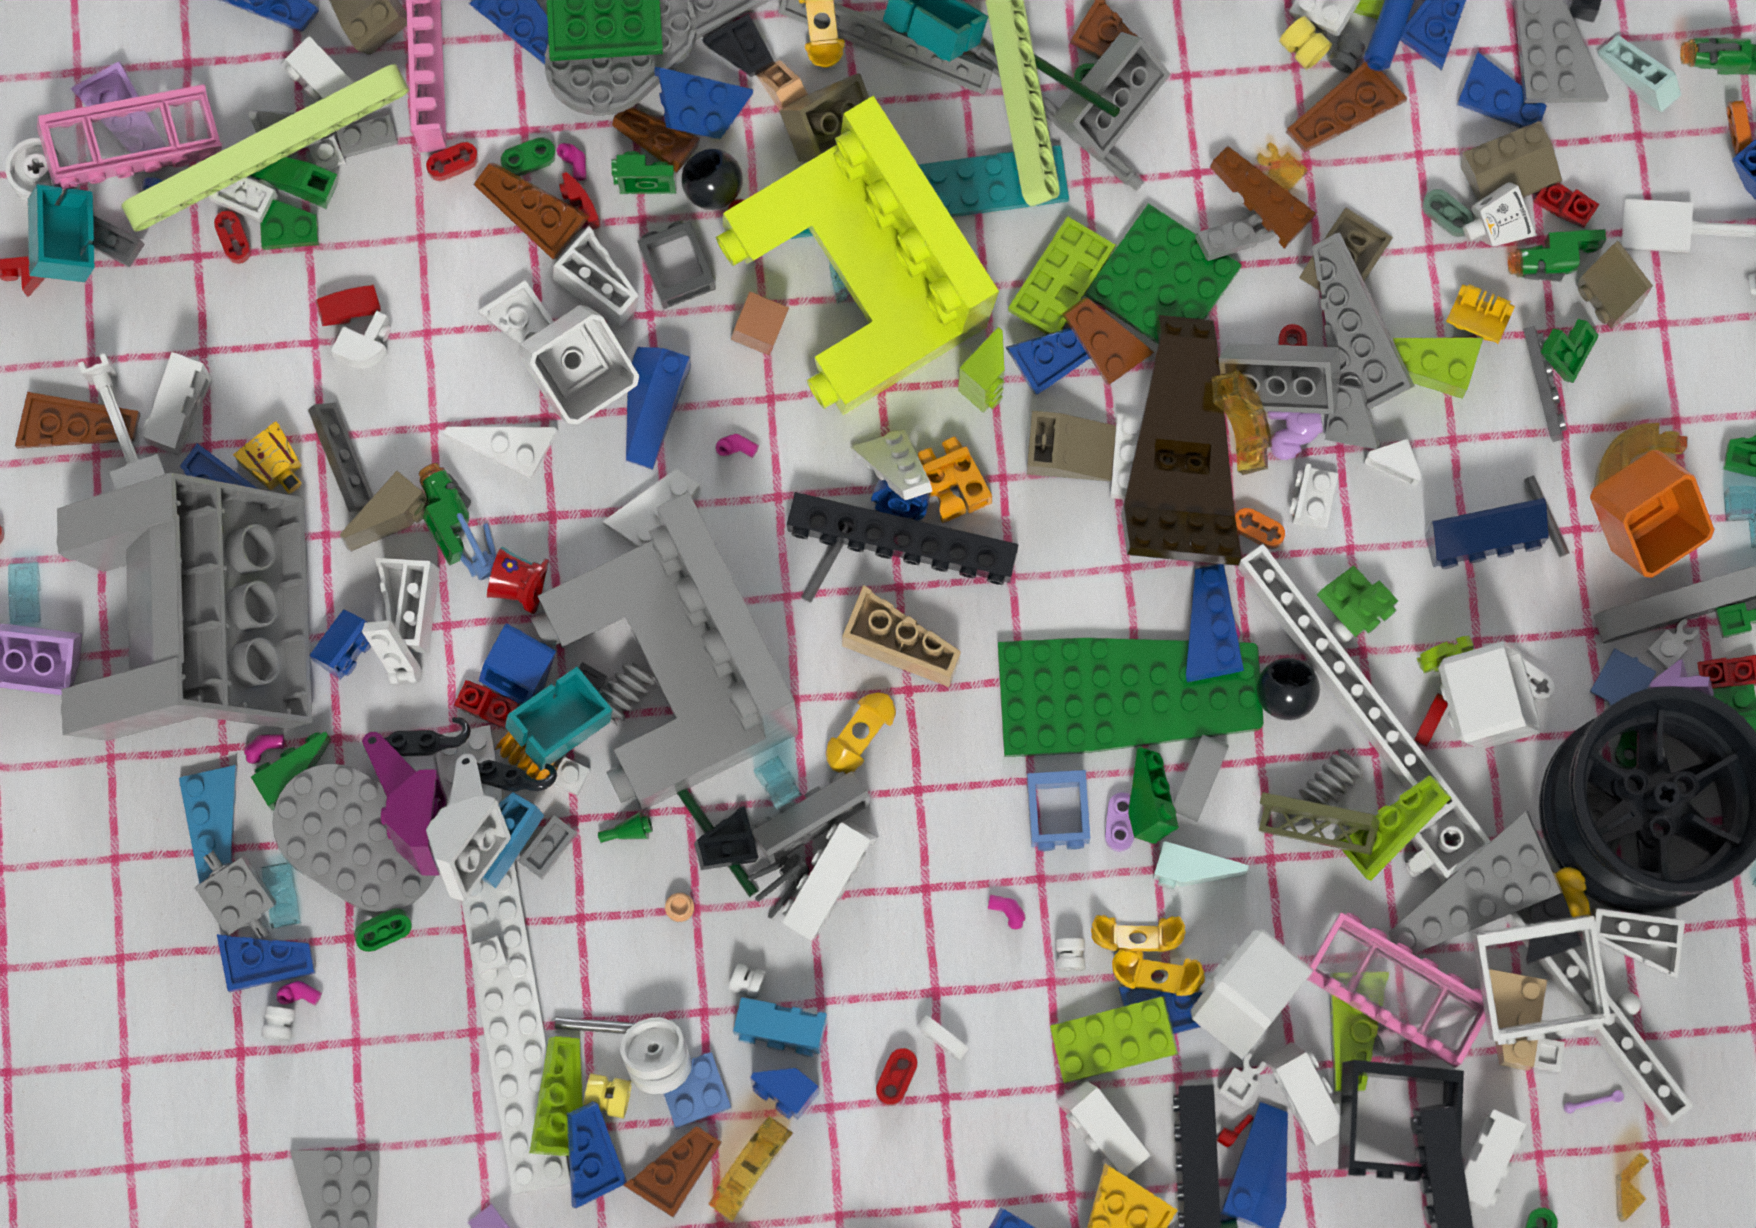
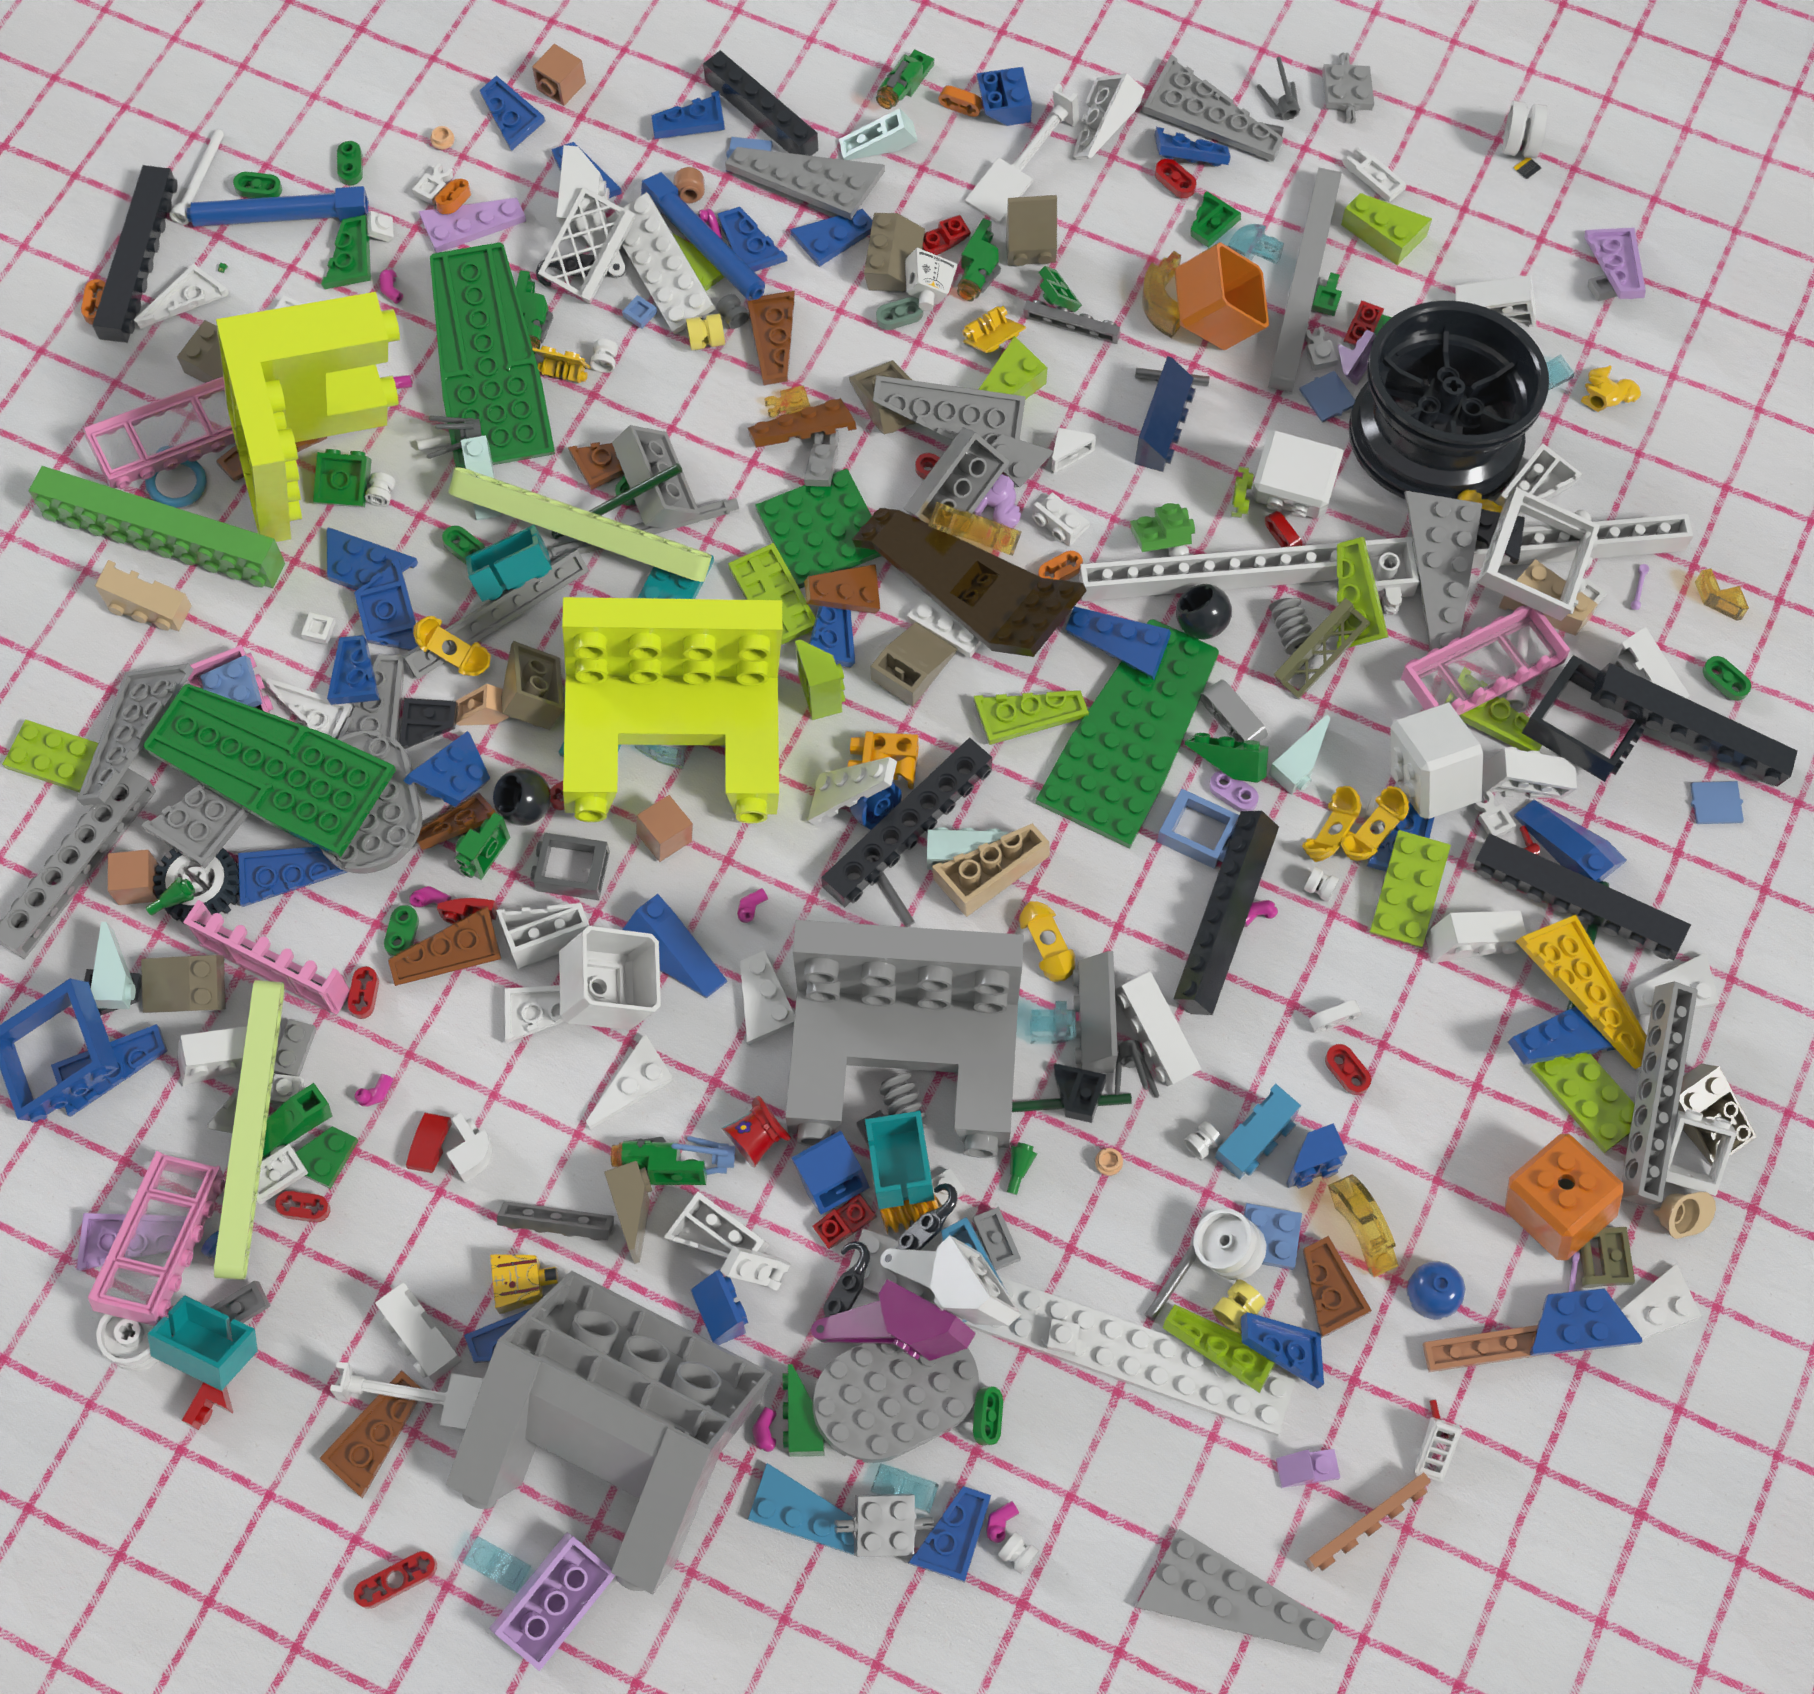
camera: 60 degrees left, 10 degrees down
none -> dark pink arm [355,1074,394,1107]
none -> light aqua slope [927,827,1008,870]
none -> lime wing [973,690,1089,745]
none -> black brick [1173,810,1279,1015]

